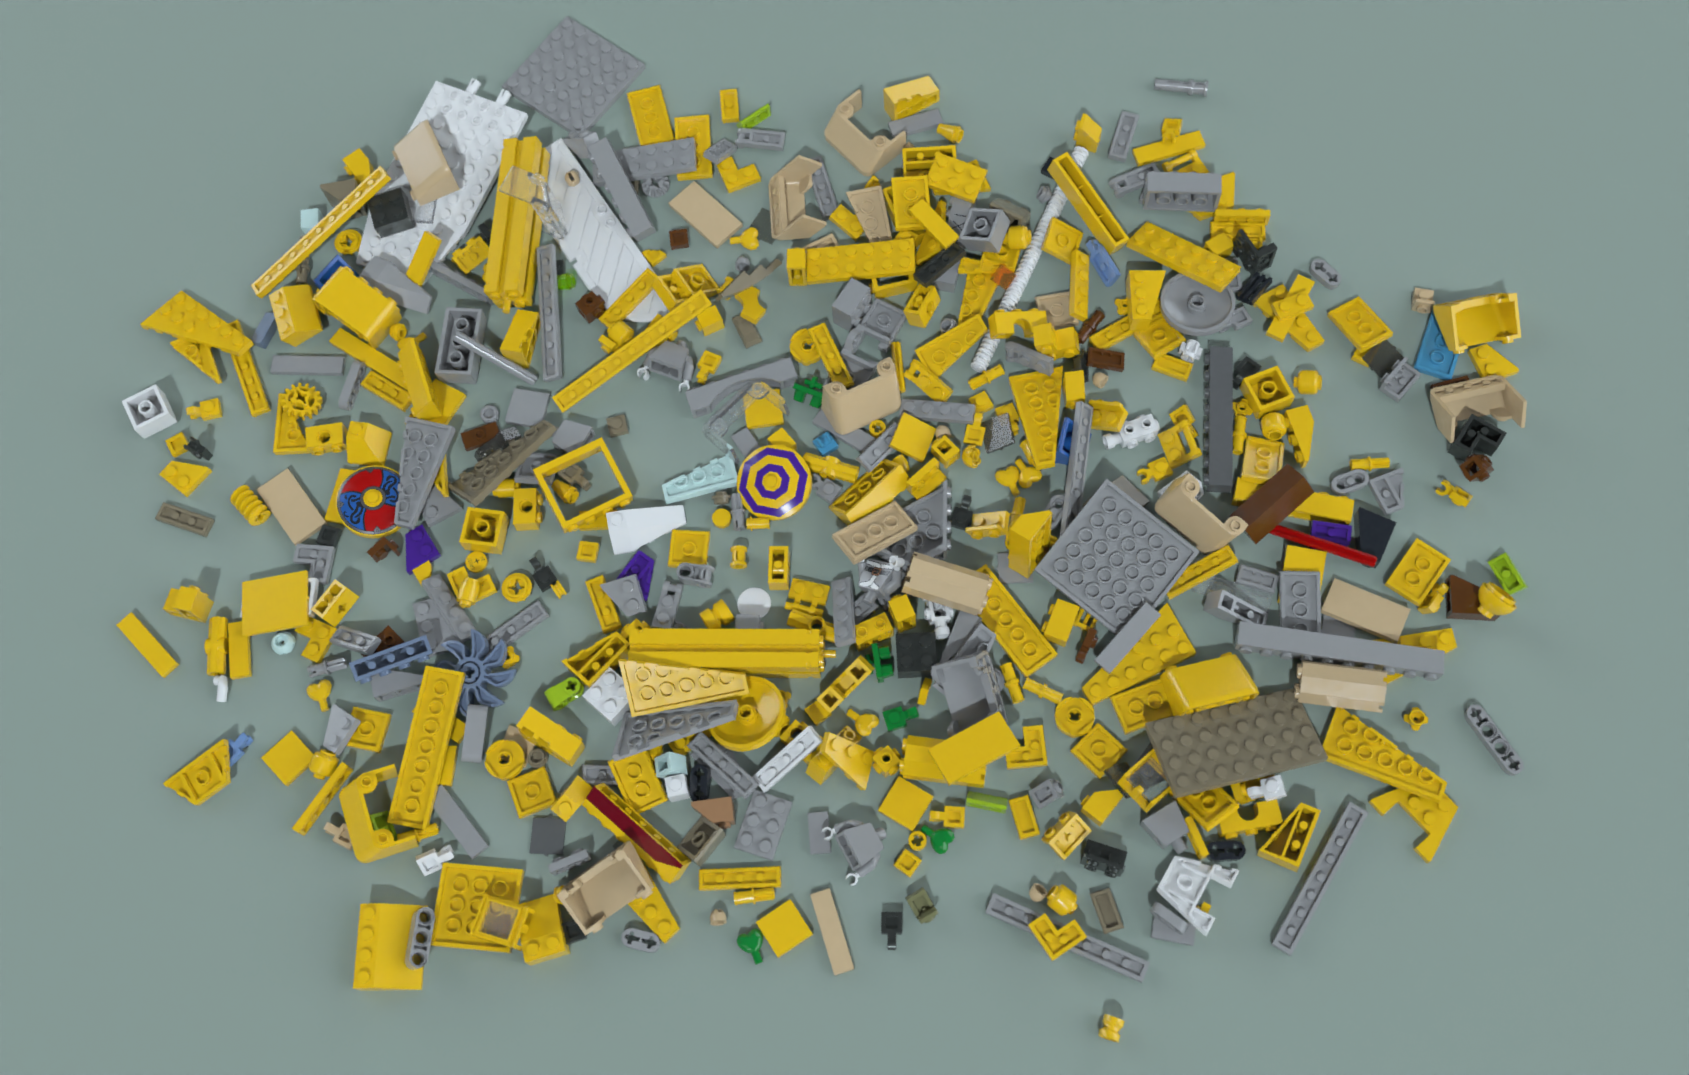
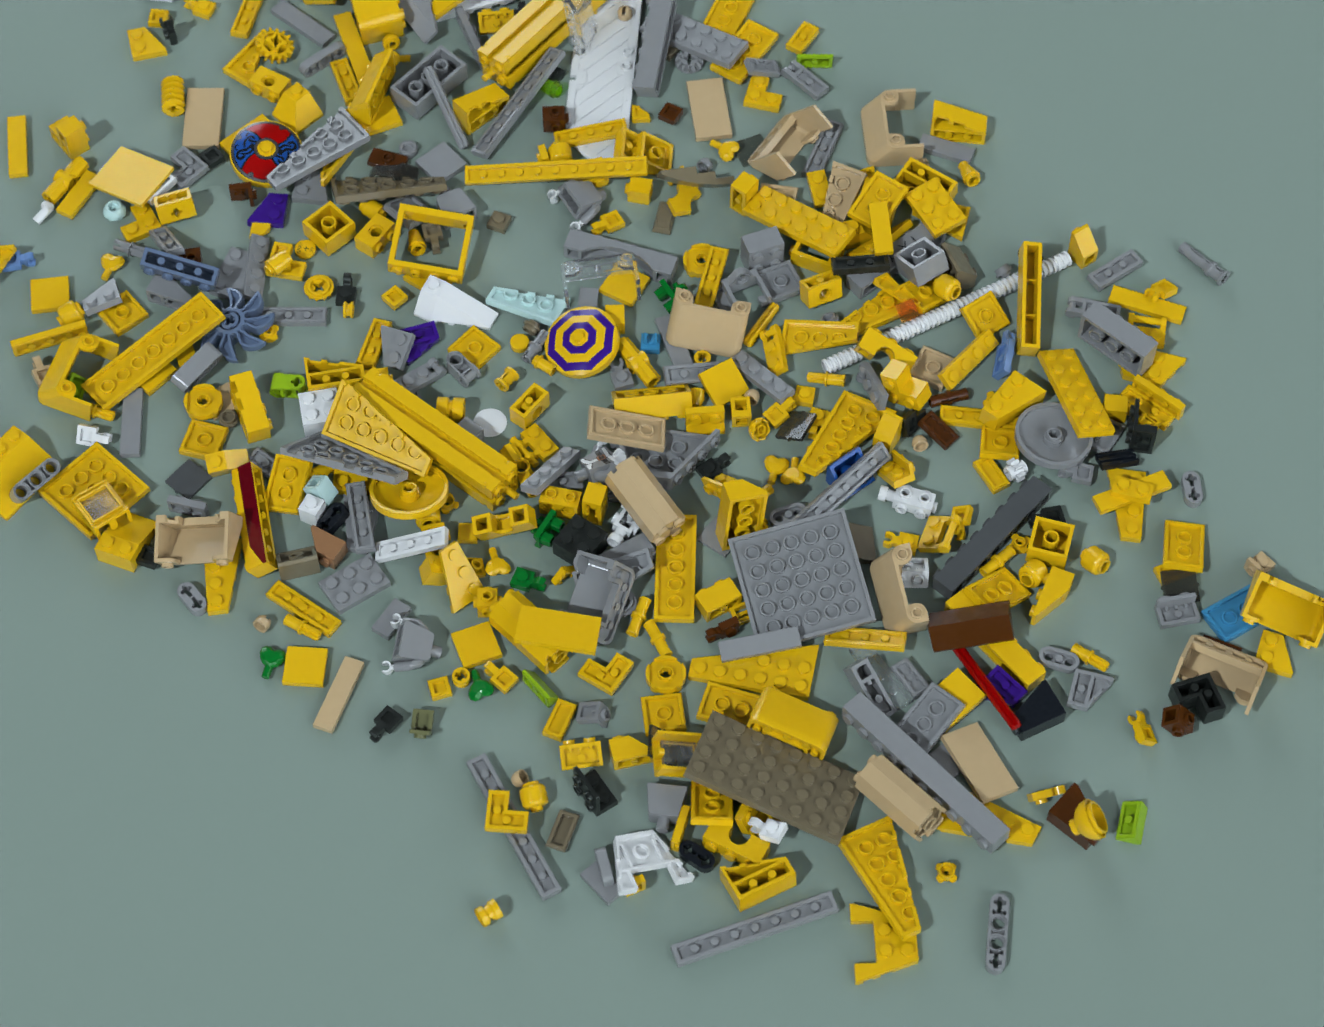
camera: 30 degrees right, 10 degrees down
dark tan tile [155,502,215,538] -> none
yellow plate [1385,538,1451,607] -> none

